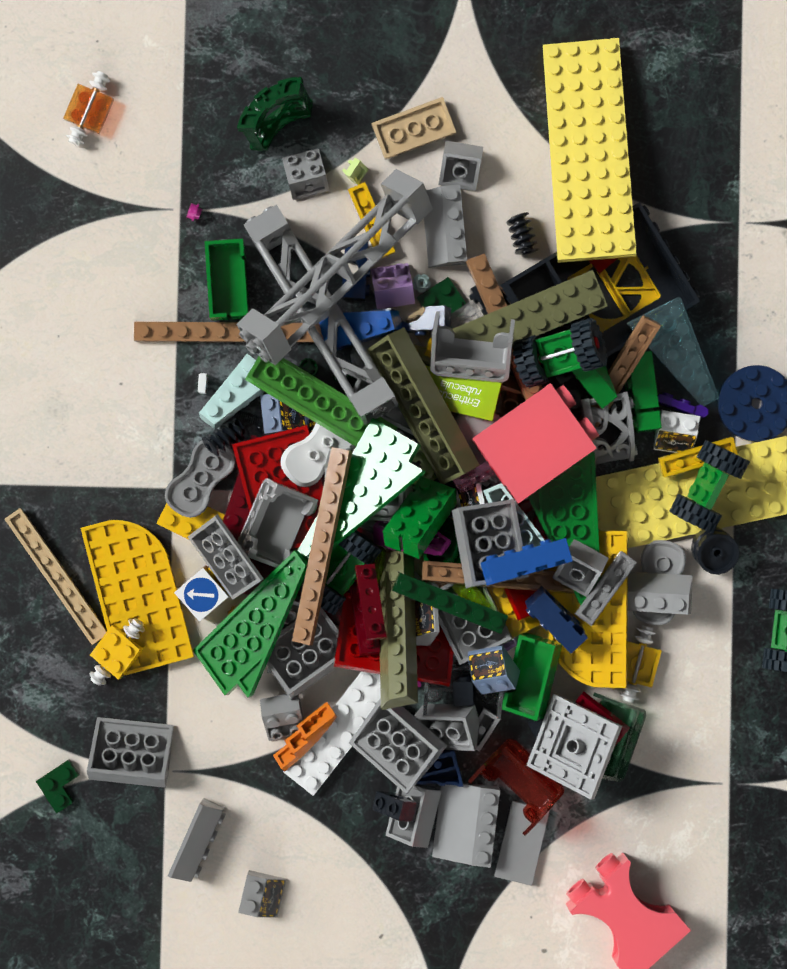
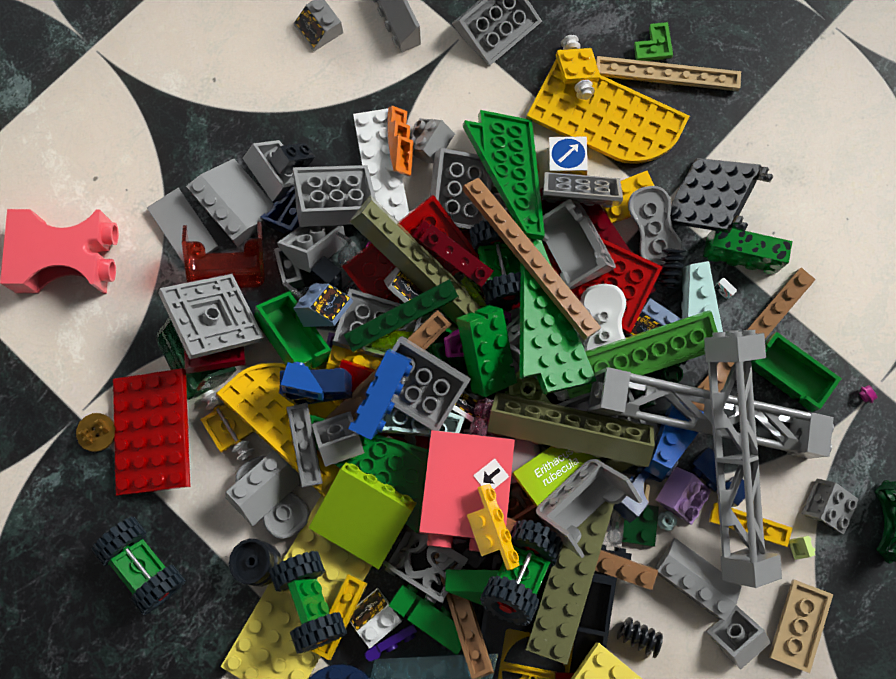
camera: 135 degrees right, 10 degrees down
none -> pearl gold plate [76,413,115,452]
none -> red plate [113,368,191,496]
none -> blue slope [281,362,324,401]
none -> lime panel [309,462,417,569]
none -> yellow bracket [467,484,519,571]
none -> white sticker [473,459,509,489]
none -> bright green plate [634,22,673,61]
none -> plate [670,158,773,233]
none -> green brick [703,228,793,274]

